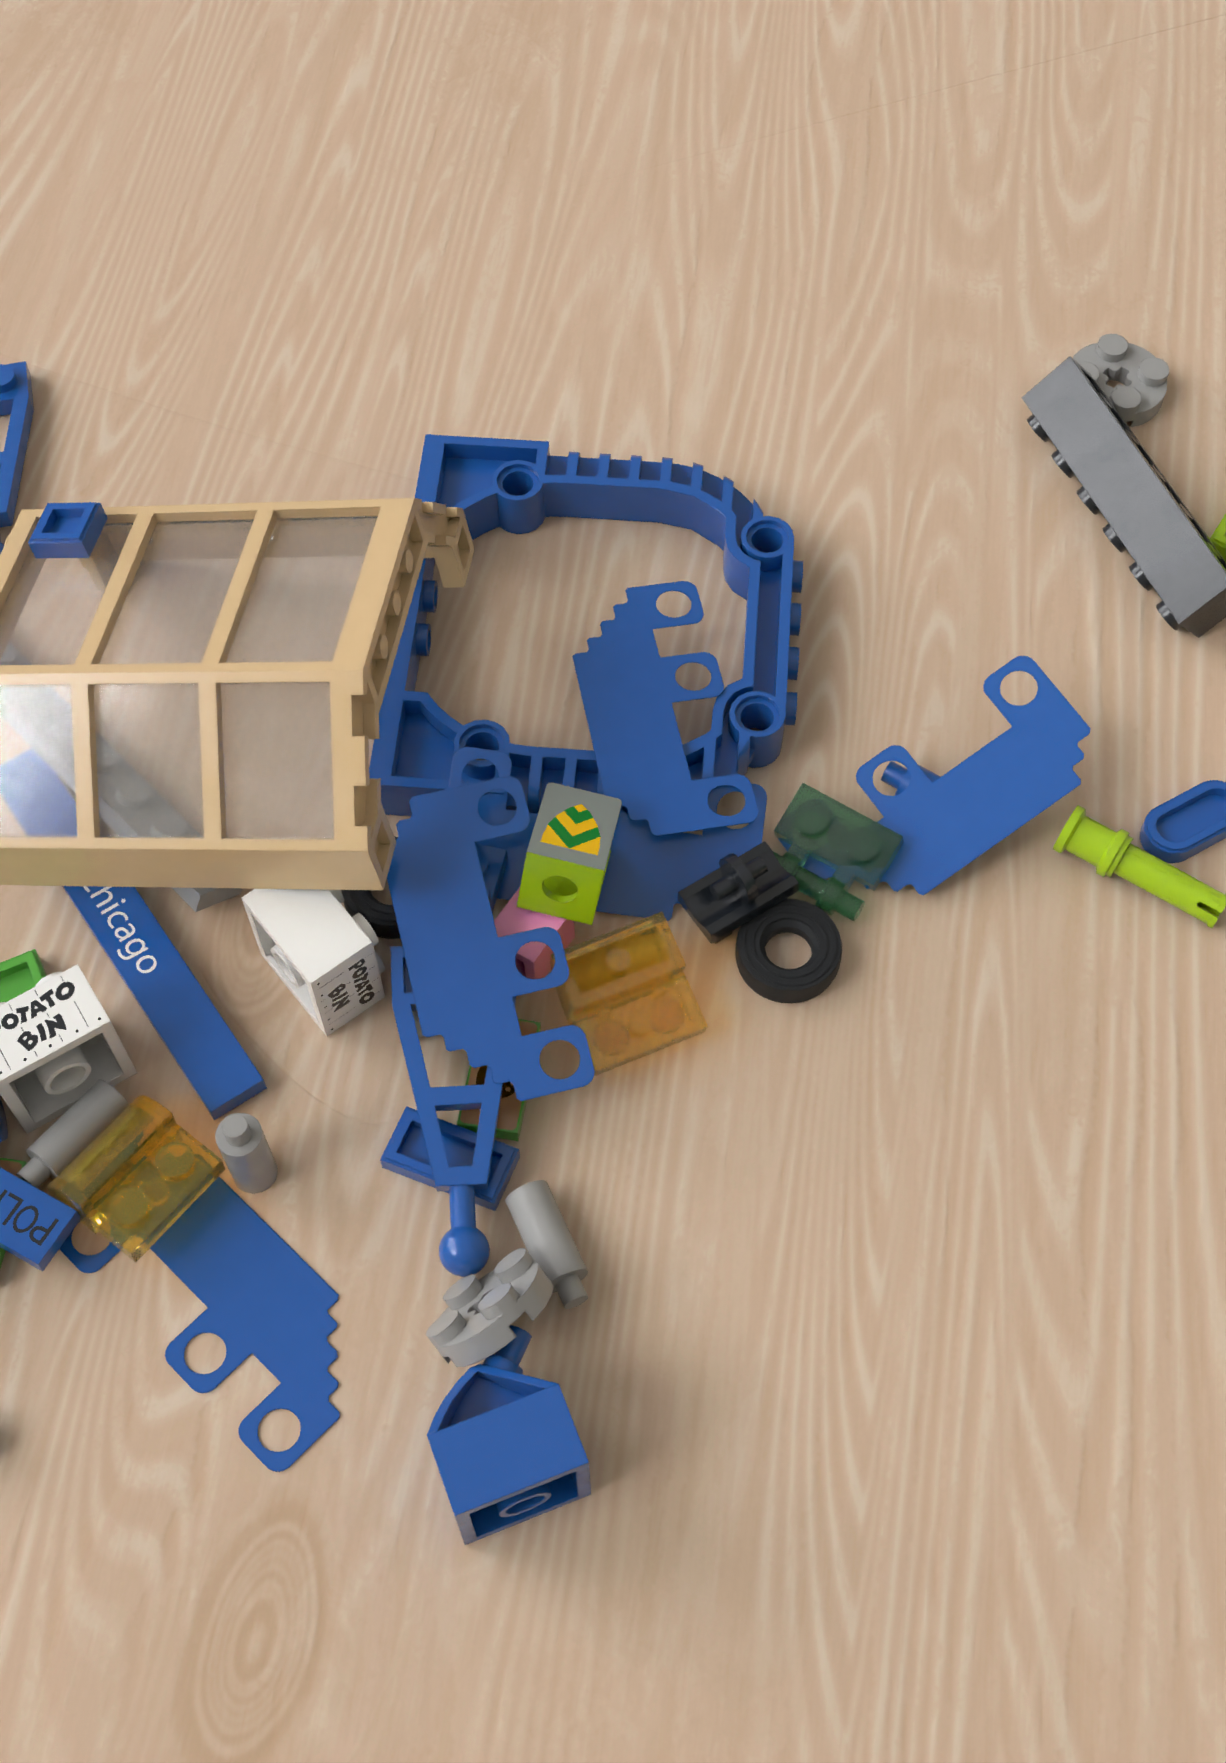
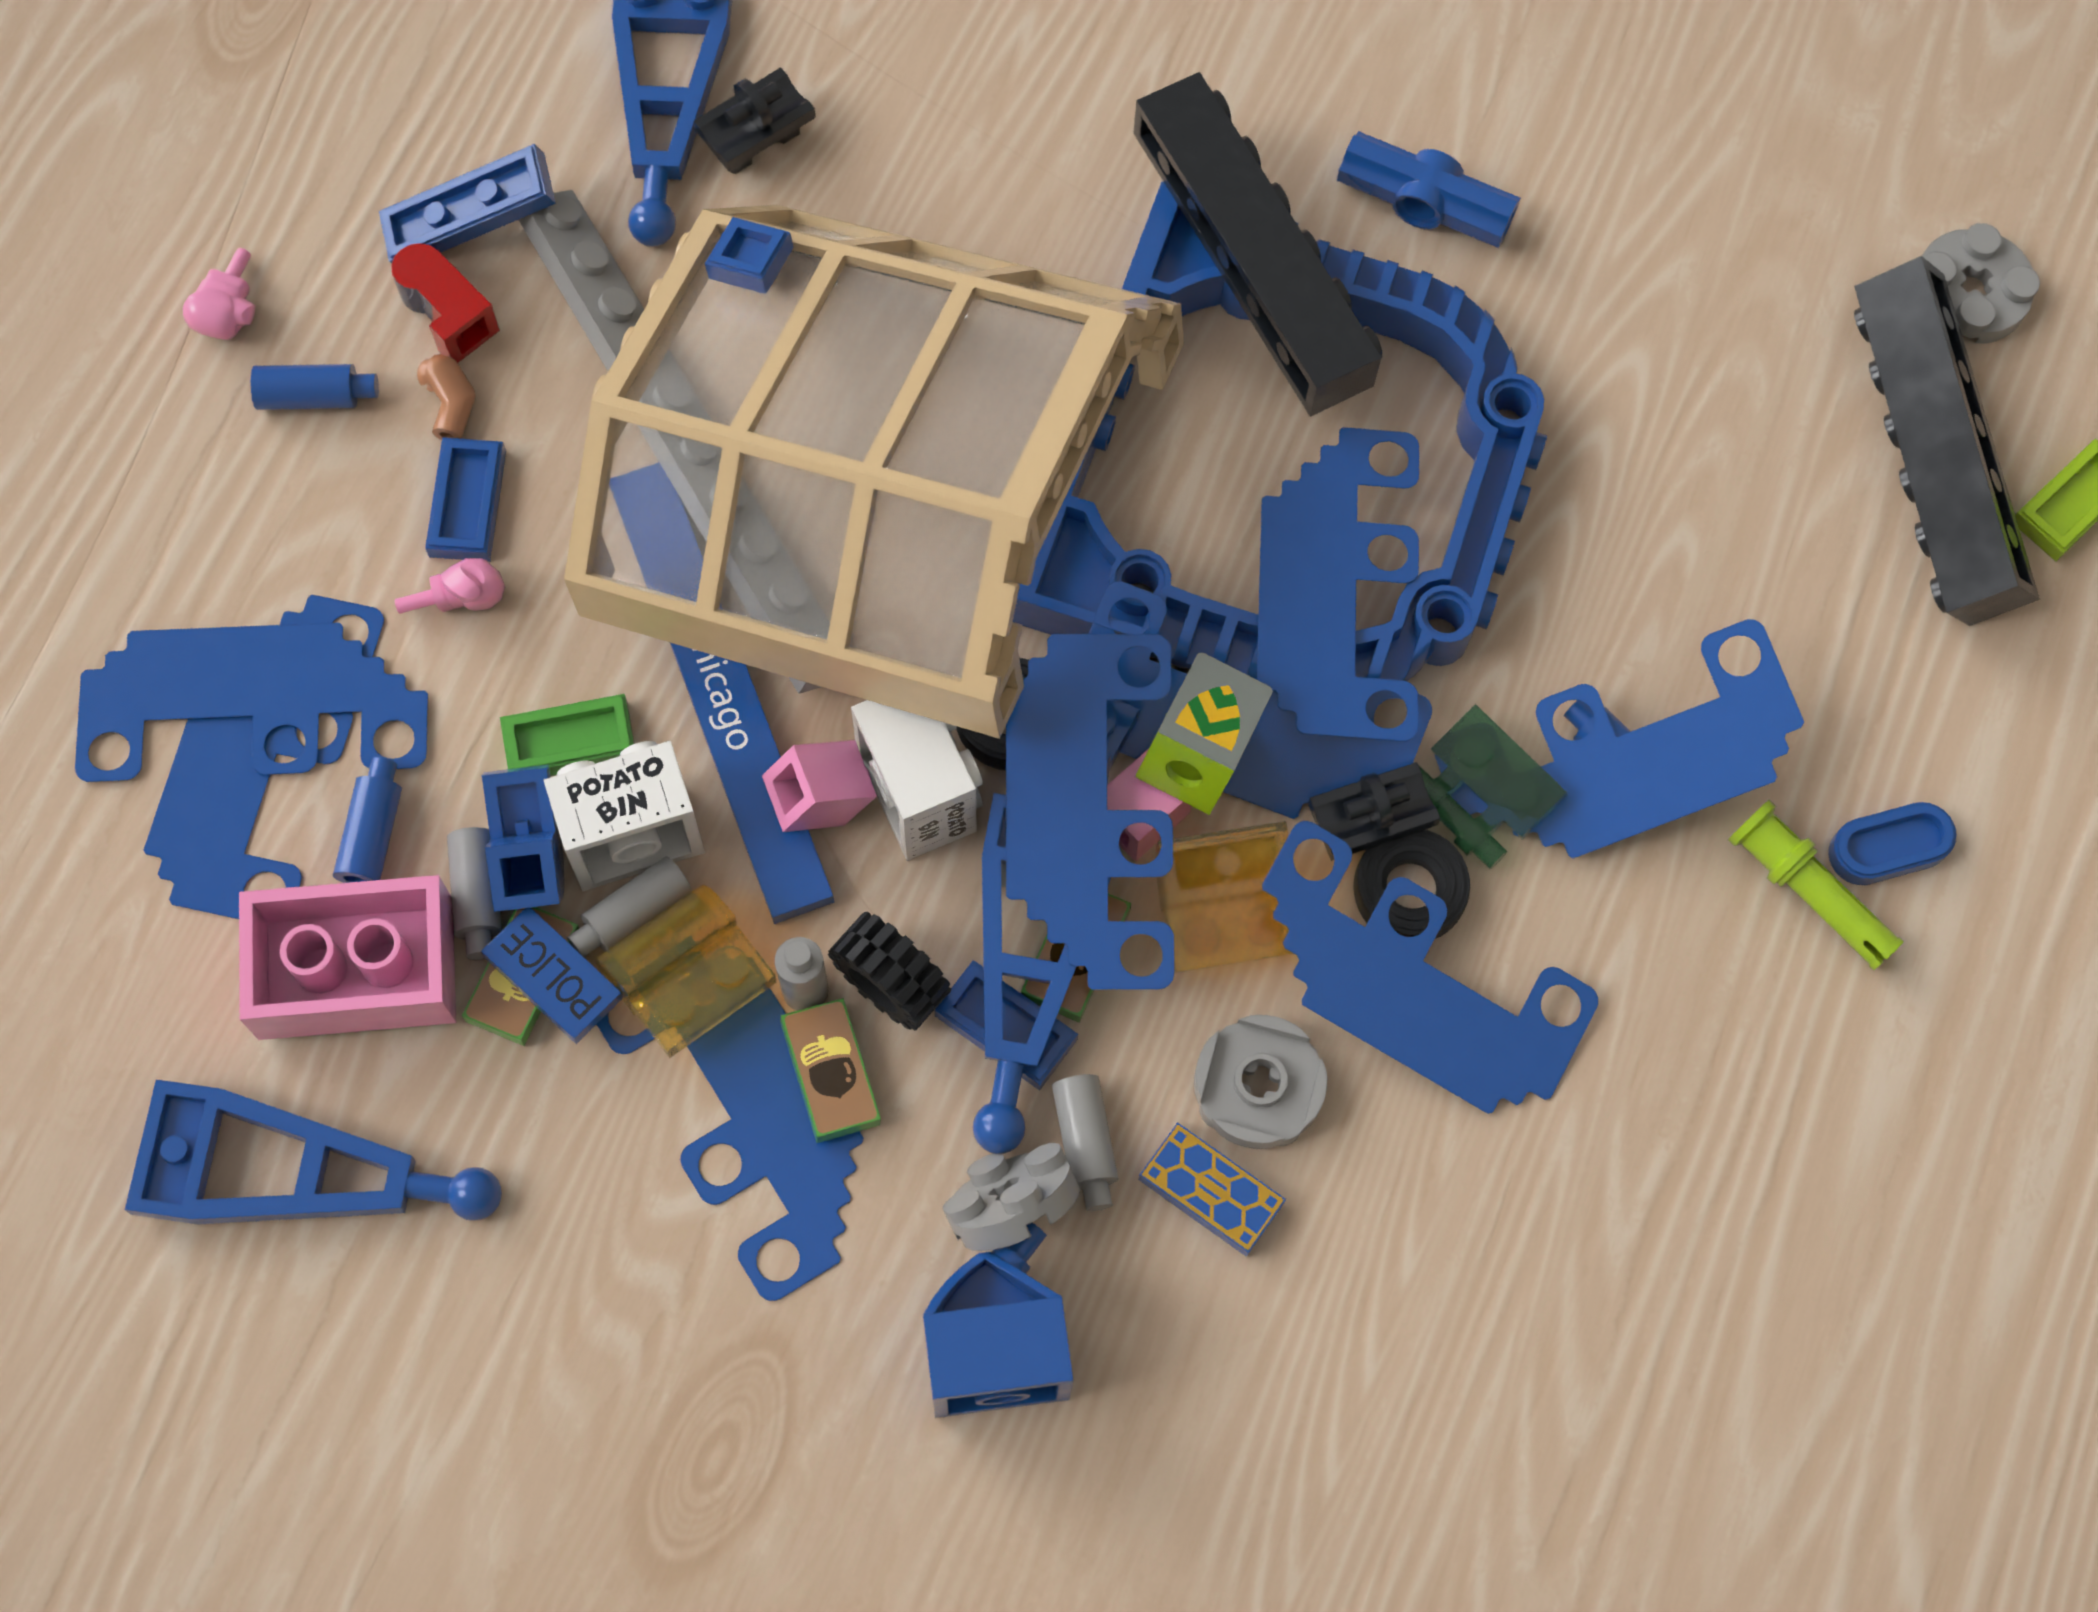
camera: 10 degrees right, 10 degrees up
none -> black hips [694,67,816,174]
none -> bright pink brick [762,740,877,832]
none -> tile [780,998,881,1143]
none -> black tyre [828,912,951,1031]
none -> black brick [1133,71,1382,417]
none -> blue tile [1138,1122,1286,1257]
none -> light grey plate [1194,1015,1327,1149]
none -> blue piece [1262,821,1598,1114]
none -> blue piece [1336,131,1521,248]

